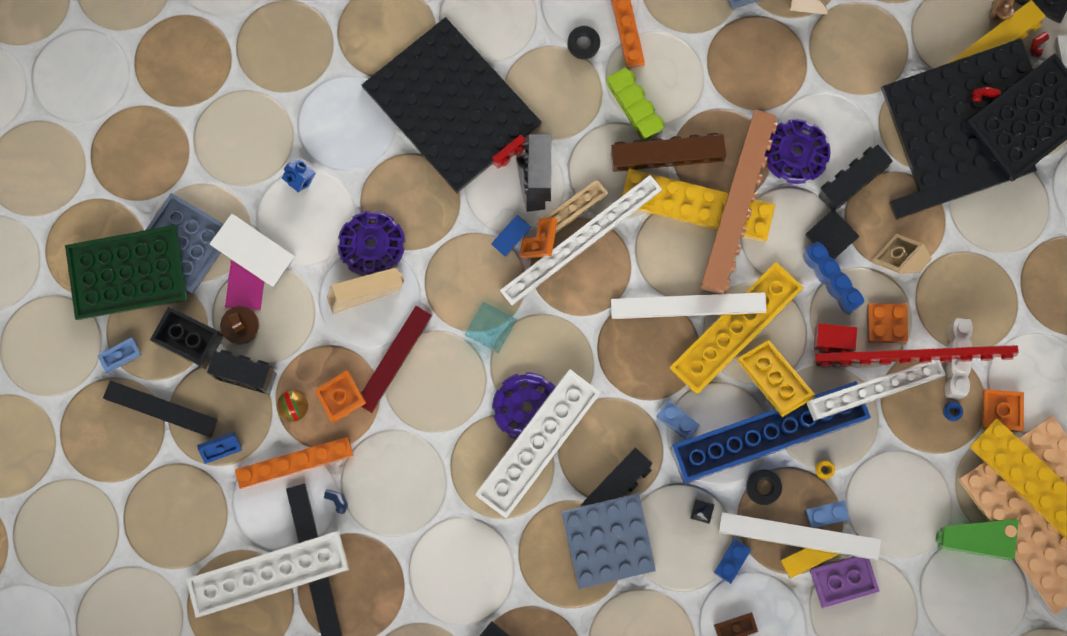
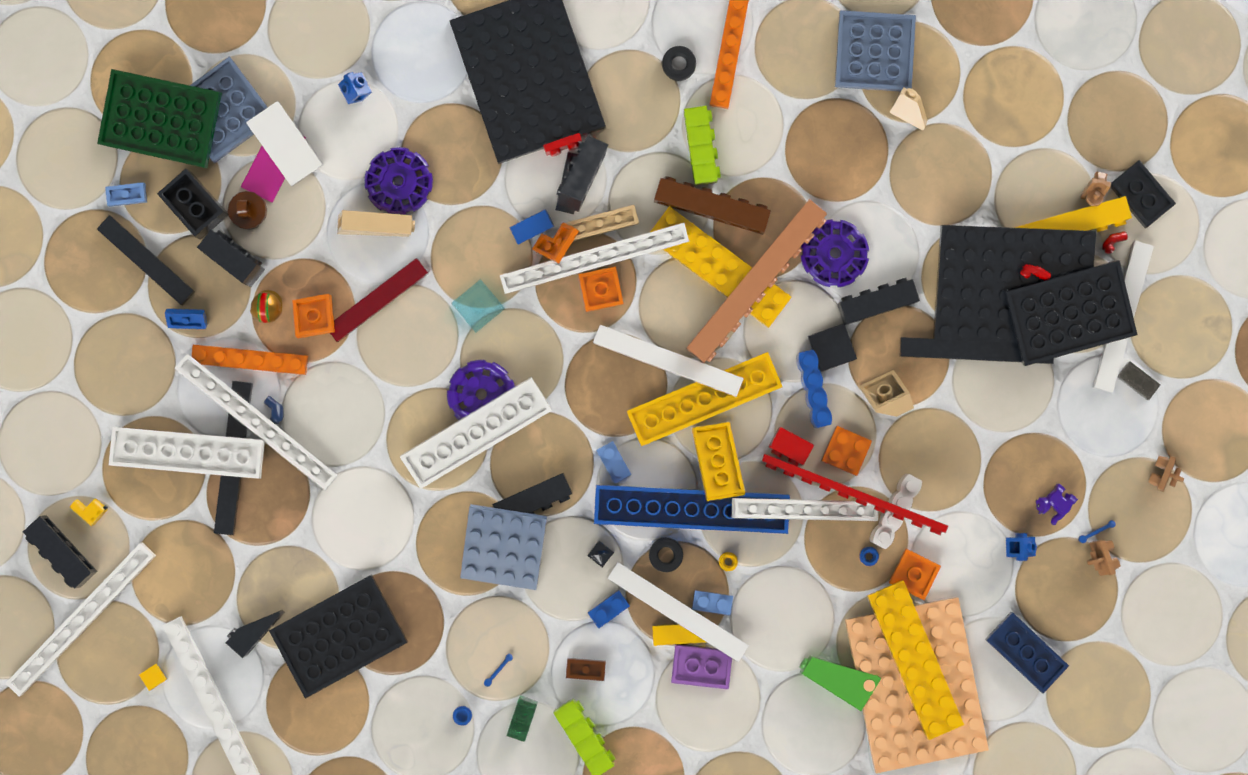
camera: 20 degrees right, 10 degrees up
none -> white plate [175,354,337,491]
none -> orange plate [578,267,624,312]

